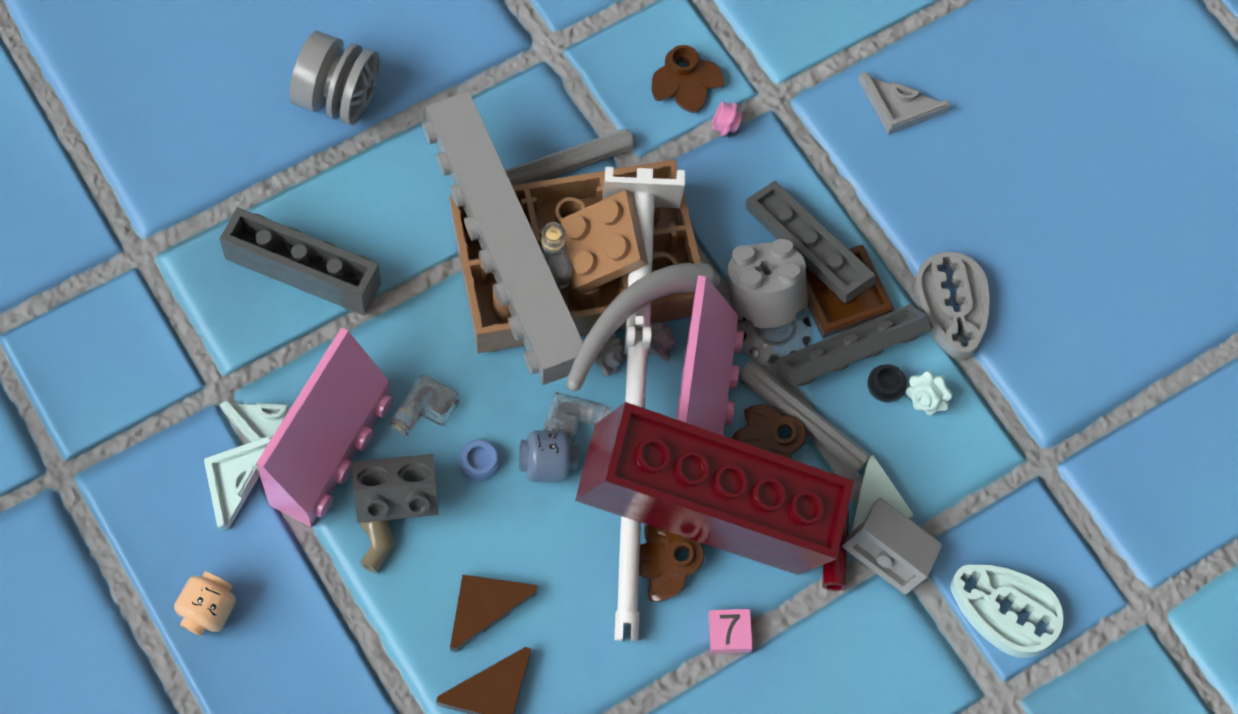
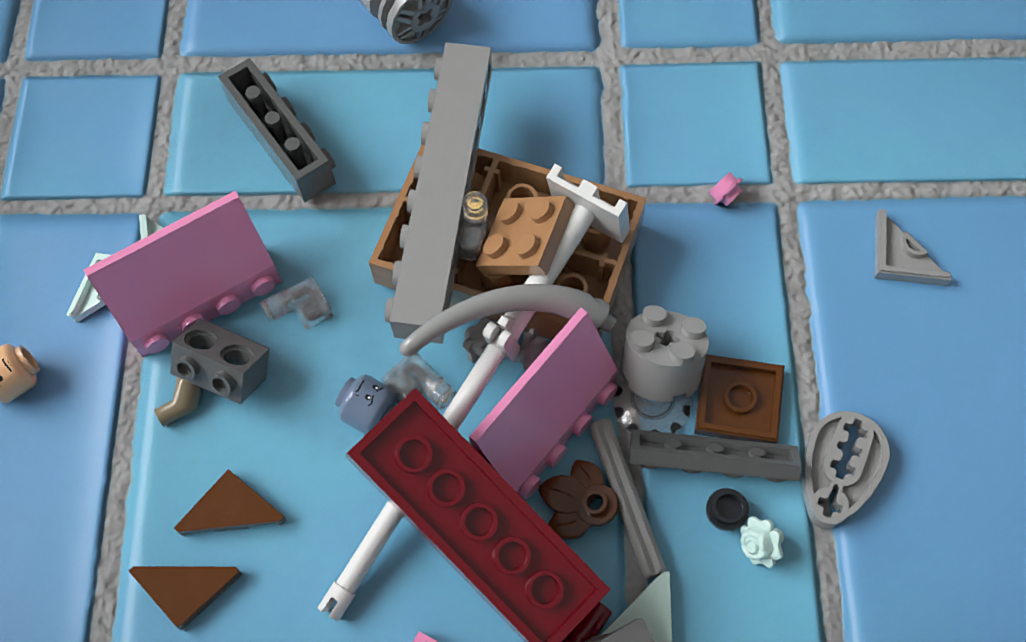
camera: 40 degrees right, 0 degrees up
medium blue tile [459,439,499,482] -> none
light grey axle [505,129,634,186] -> none
reddish brown plate [639,525,704,602] -> none
reddish brown plate [651,45,724,113] -> none
dark grey plate [746,181,876,304] -> none

